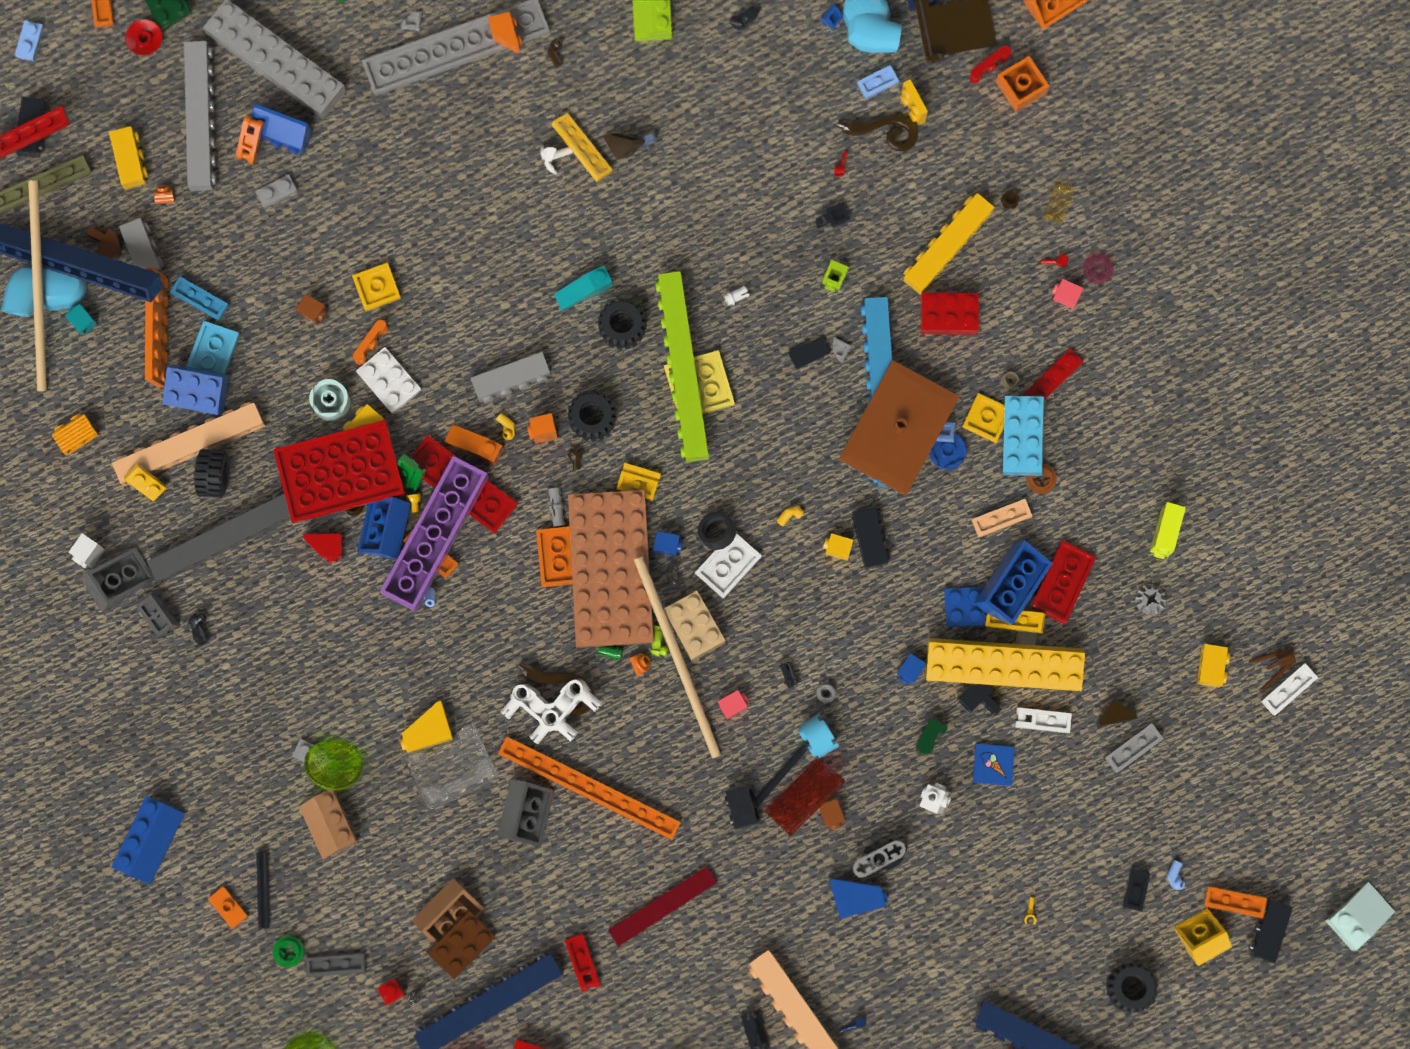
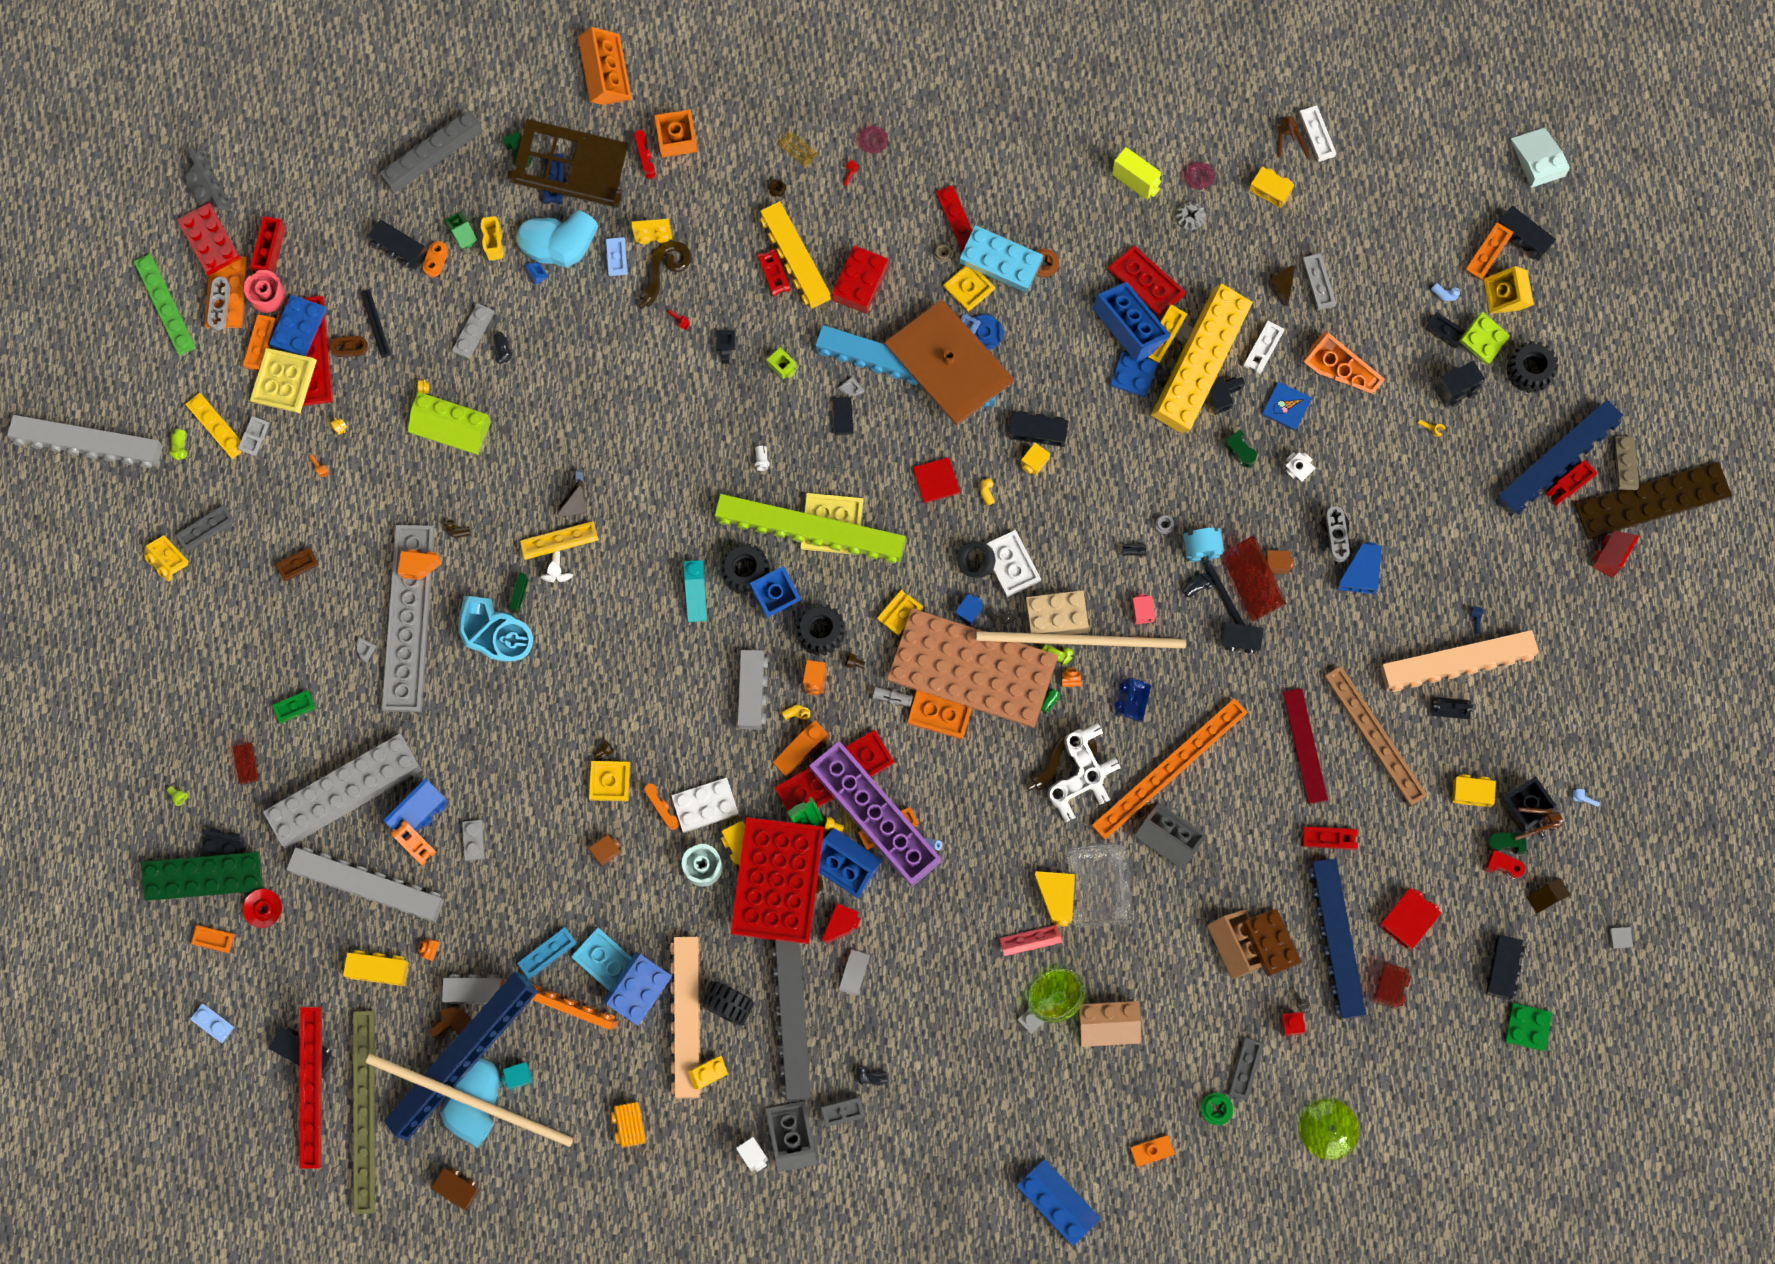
camera: 65 degrees left, 5 degrees down
black axle [256,851,269,929] -> none
blue brick [897,653,927,685] -> none
light nougat plate [971,499,1032,538] -> none
coral brick [1052,279,1083,309] -> none
none -> medium azure piece [458,596,533,662]
none -> dark green tile [509,572,529,614]
none -> dark brown piece [593,739,614,759]
none -> blue slope [750,566,801,619]
none -> red plate [757,248,791,297]
none -> light grey slope [839,949,870,996]
none -> red tile [913,457,960,503]
none -> coral plate [1000,925,1062,956]
none -> clear blue bracket [1114,678,1152,722]
none -> black arm [1182,573,1214,598]
none -> clear pink gear [1185,162,1215,191]
none -> orange wedge [1303,330,1385,394]
none -> medium nougat plate [1324,666,1428,807]
none -> black brick [1434,360,1485,408]
none -> lime plate [1459,312,1510,365]

